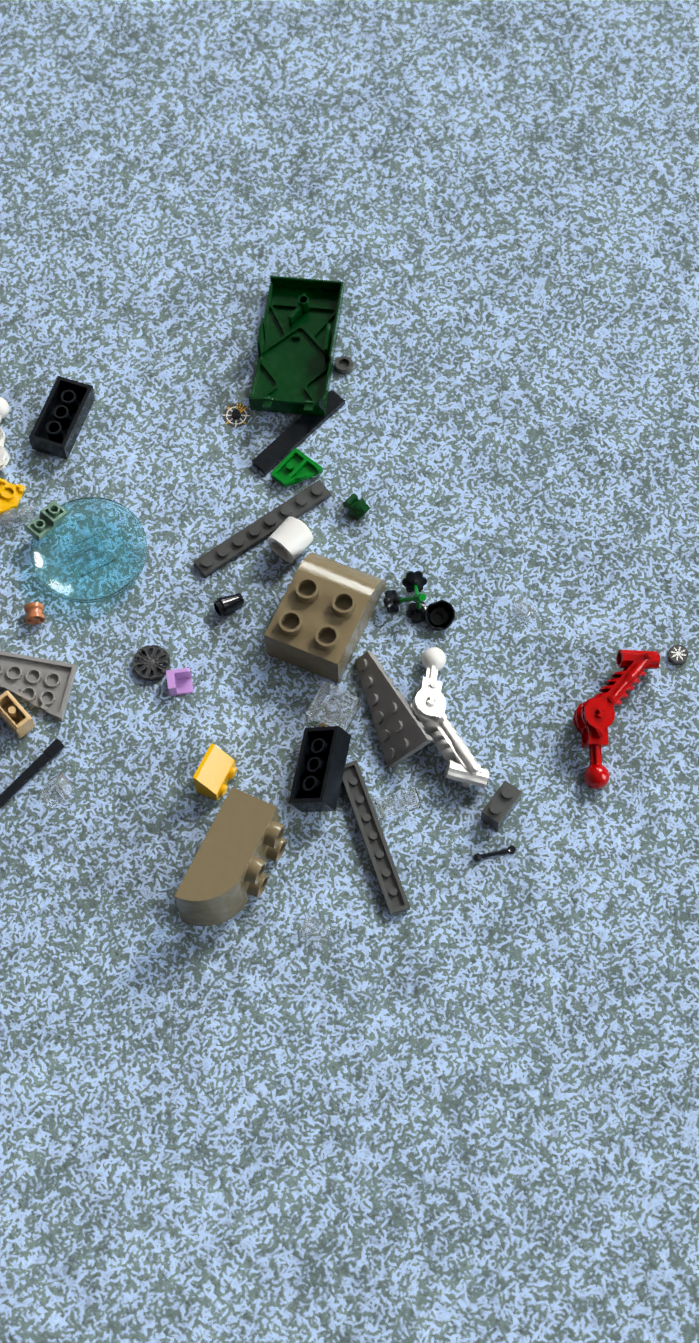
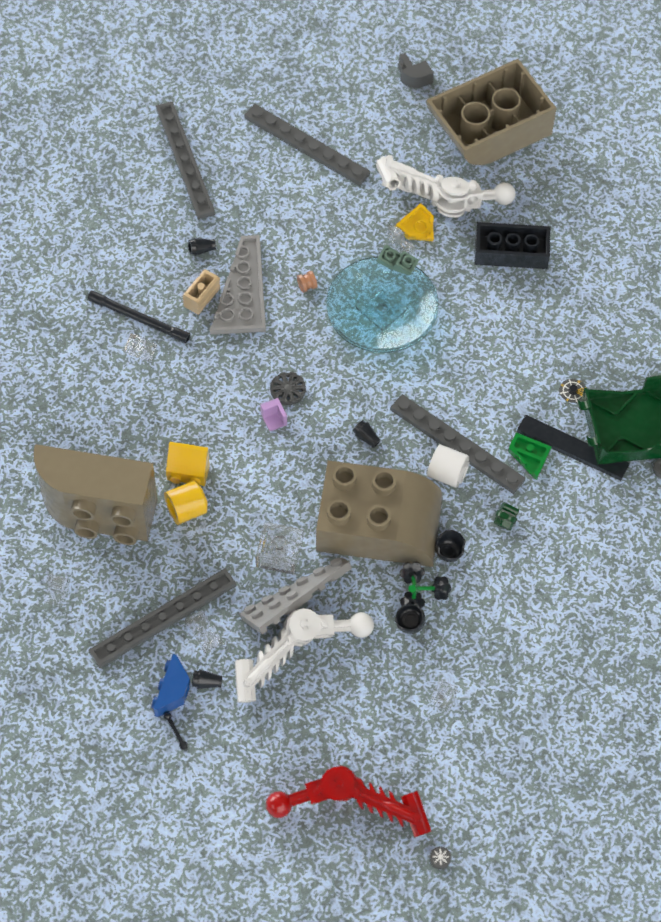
camera: 70 degrees right, 5 degrees down
black brick [289,726,351,812] -> none
dark grey brick [481,781,522,831] -> none
none -> blue slope [151,654,191,717]
none -> yellow piece [164,481,208,525]
none -> black cone [192,669,222,689]
none -> black hair [435,530,466,562]

